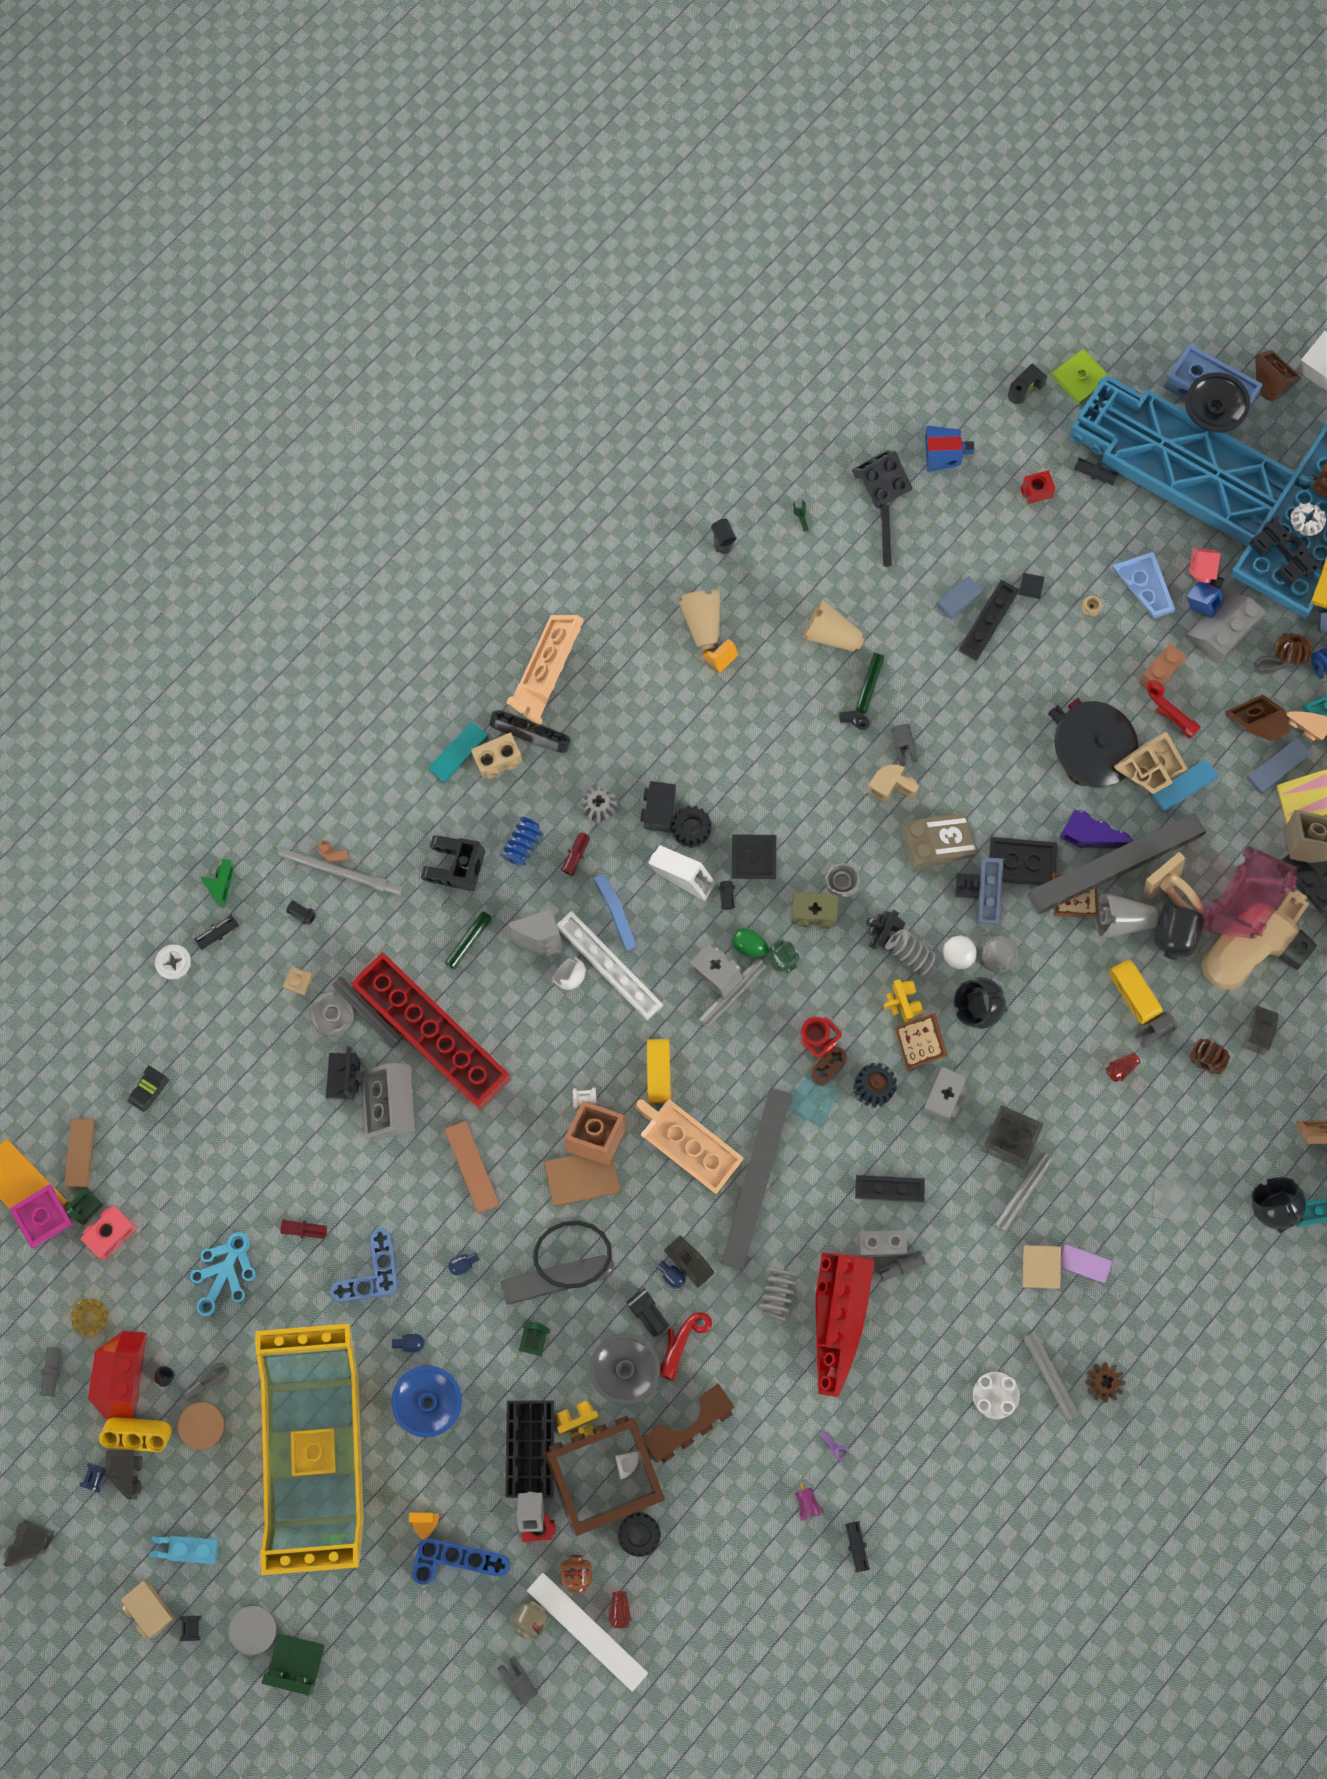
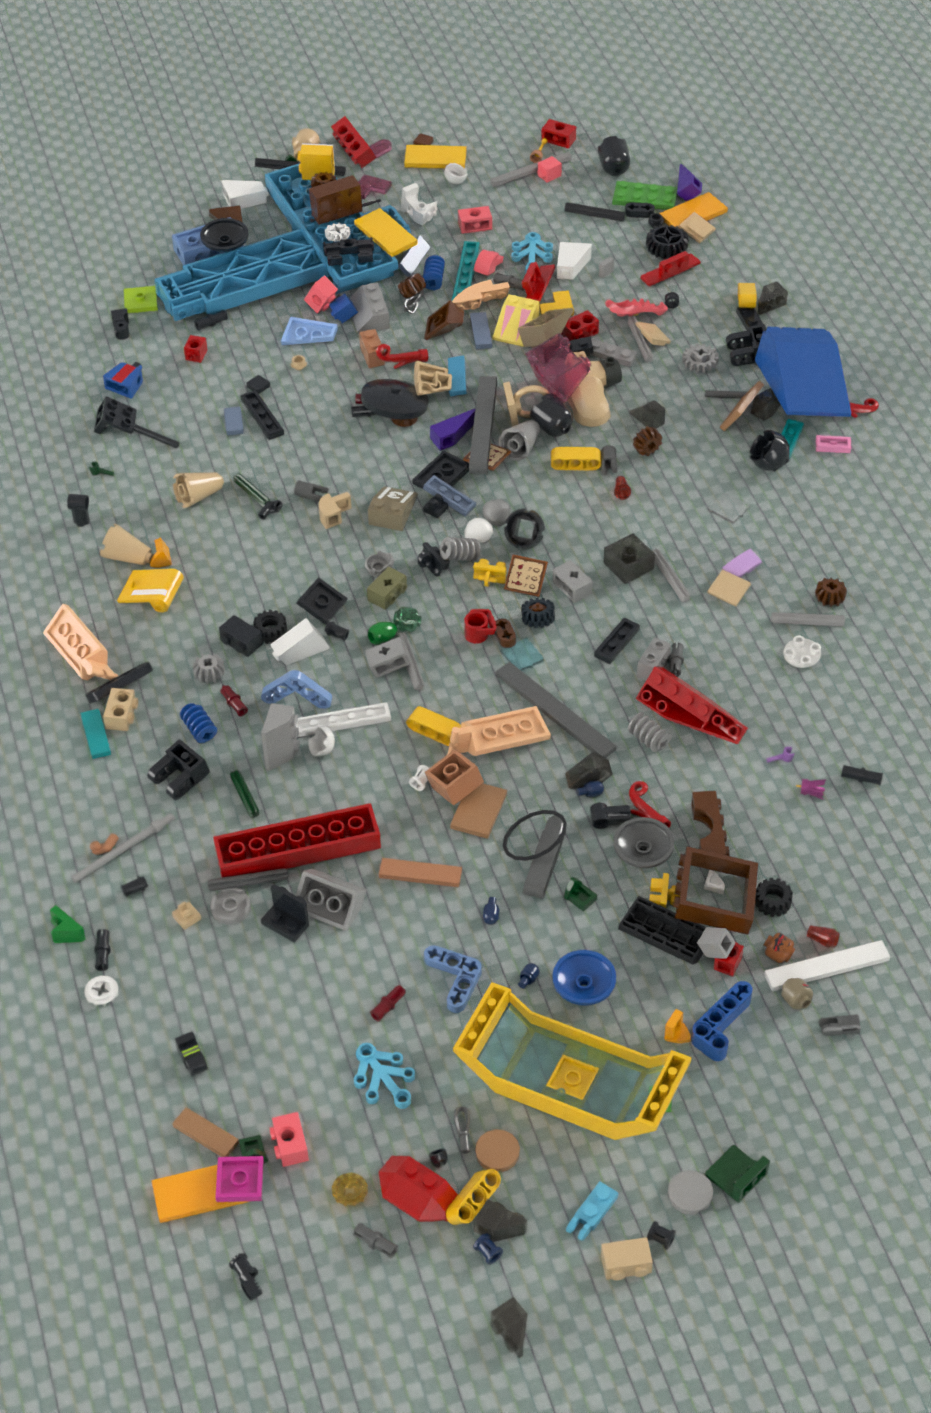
camera: 60 degrees left, 25 degrees down
none -> yellow door [117,569,184,612]

